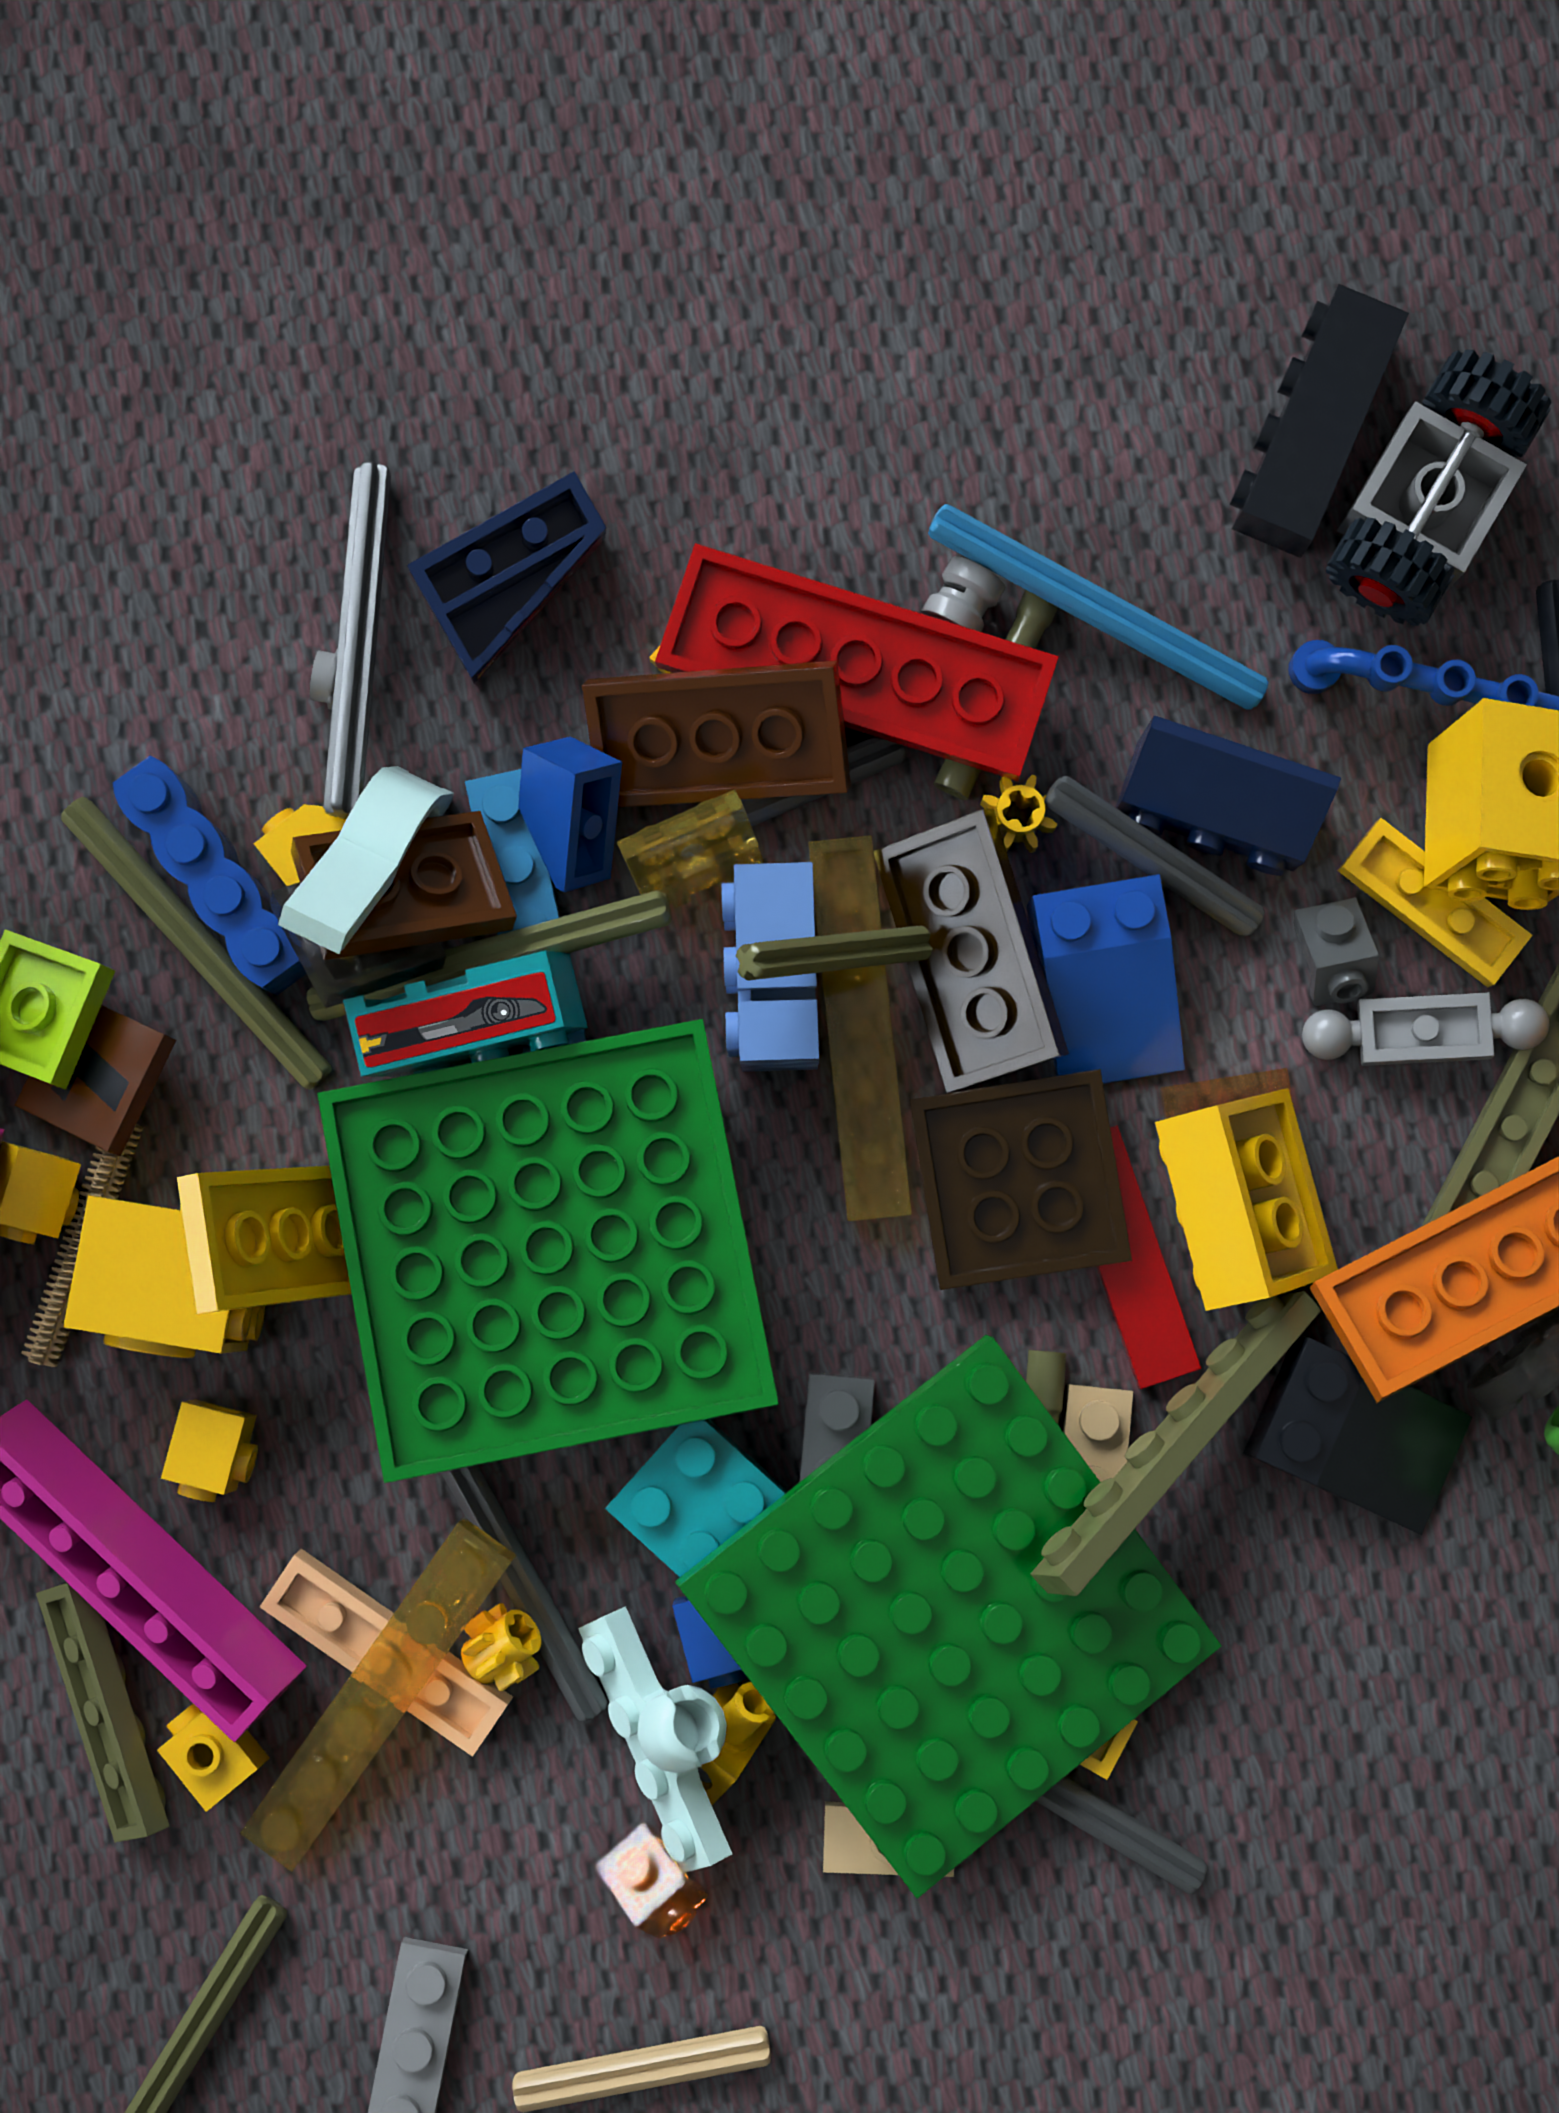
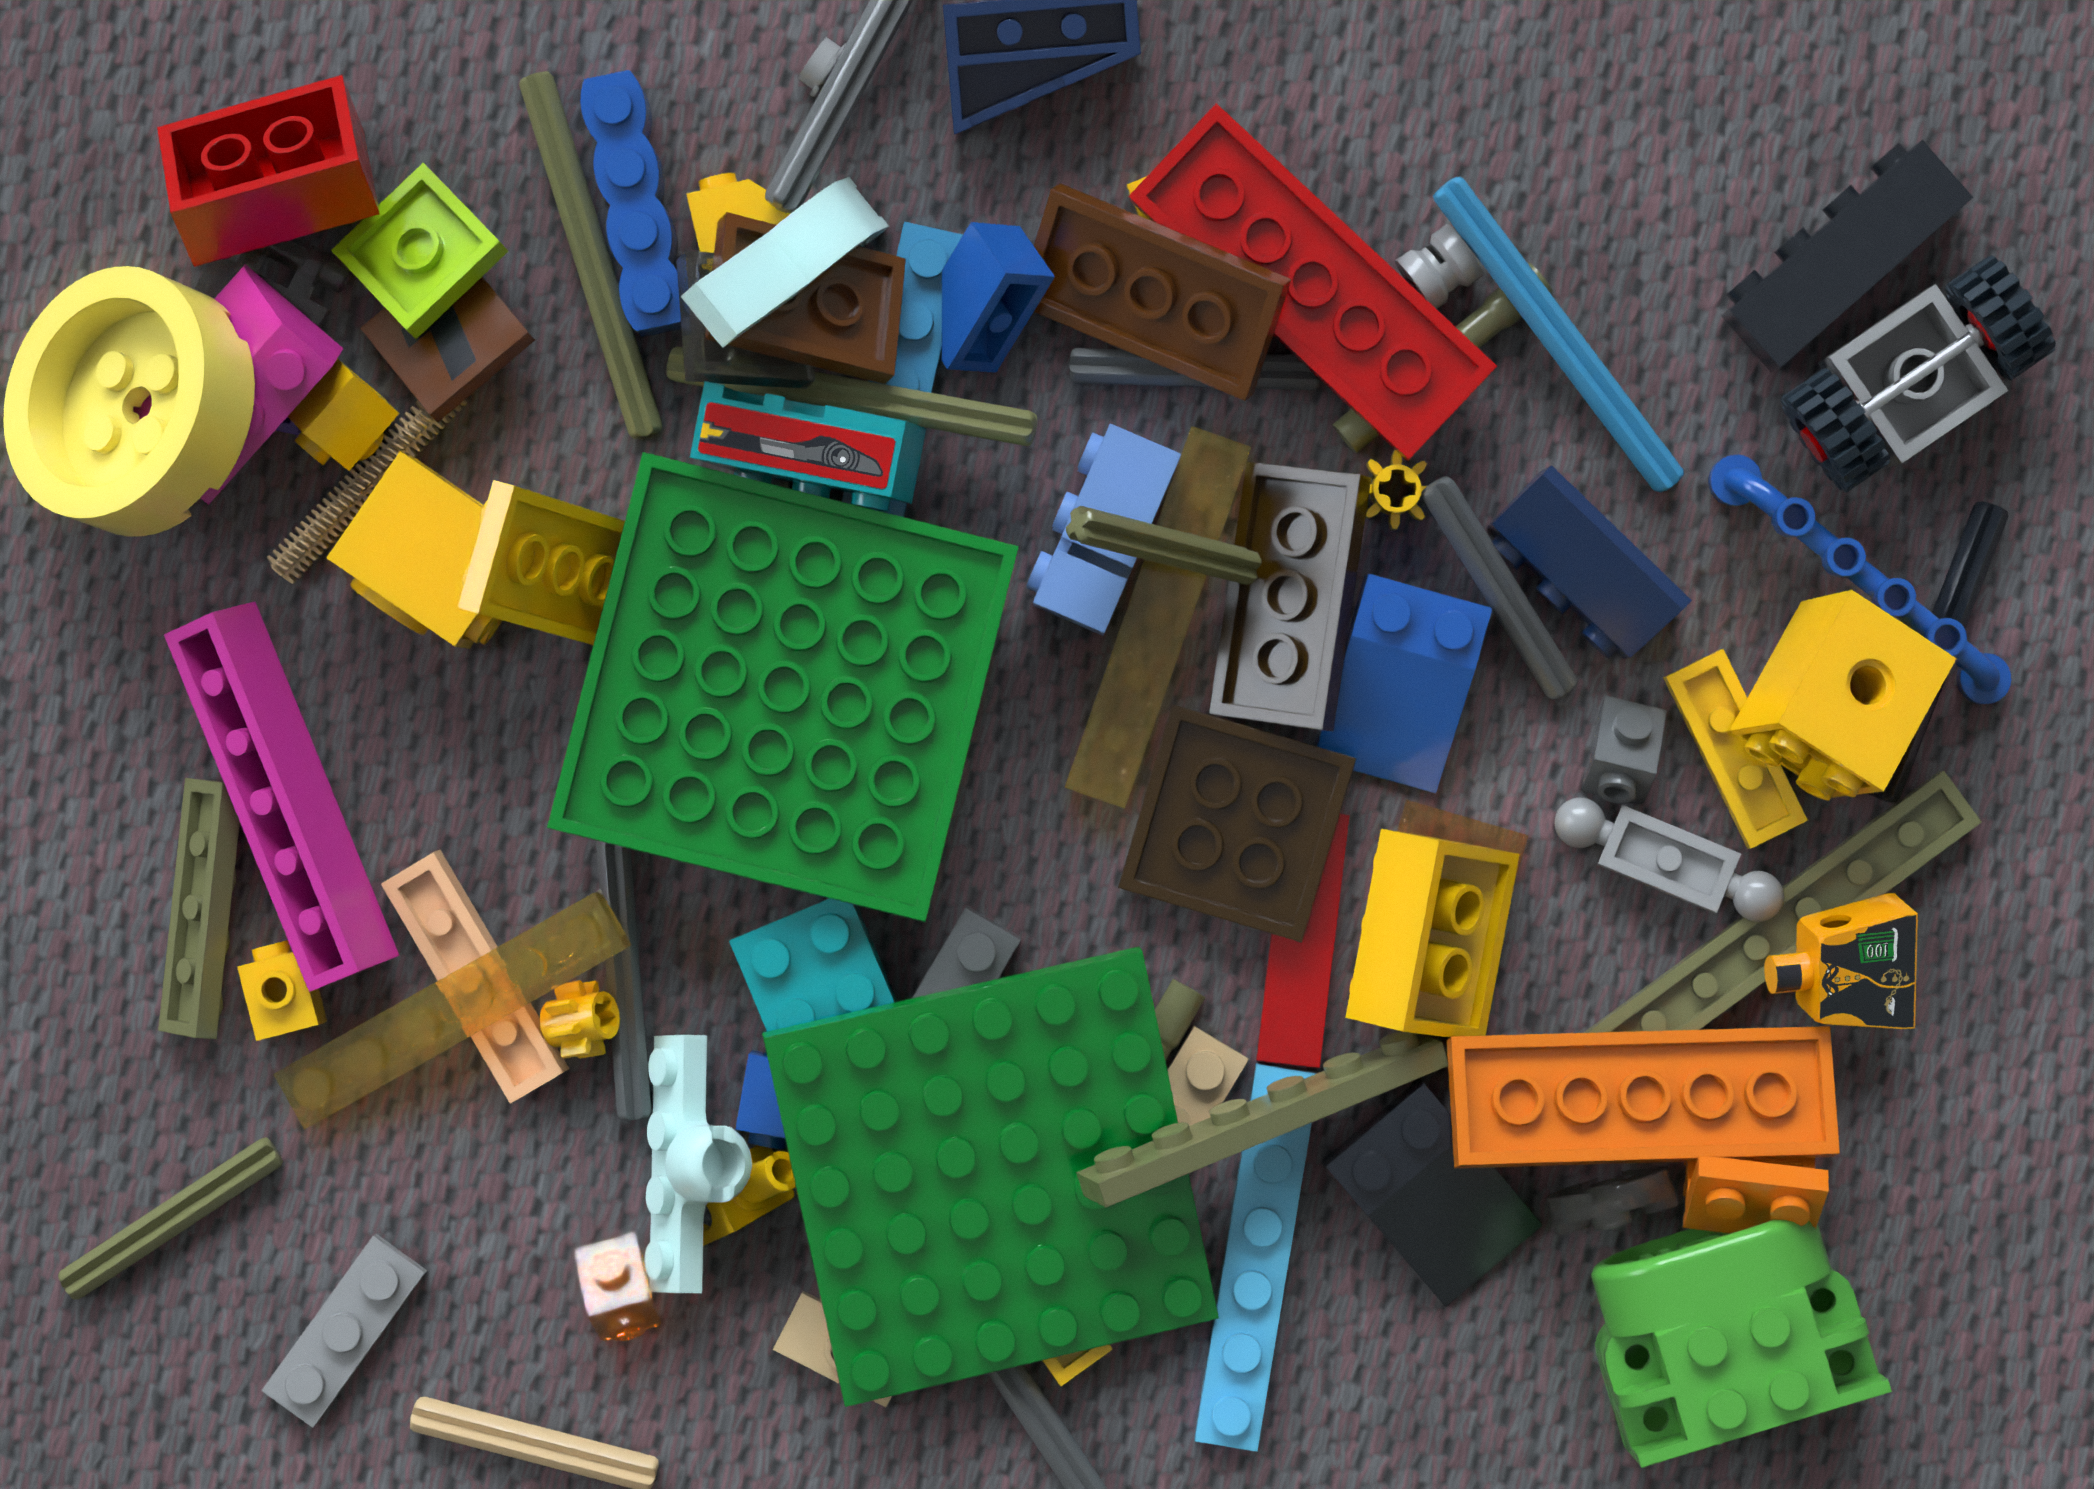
camera: 25 degrees right, 5 degrees up
yellow brick [161,1399,258,1502] -> none
clear yellow plate [617,789,764,909] -> none
none -> medium azure plate [1194,1063,1317,1452]

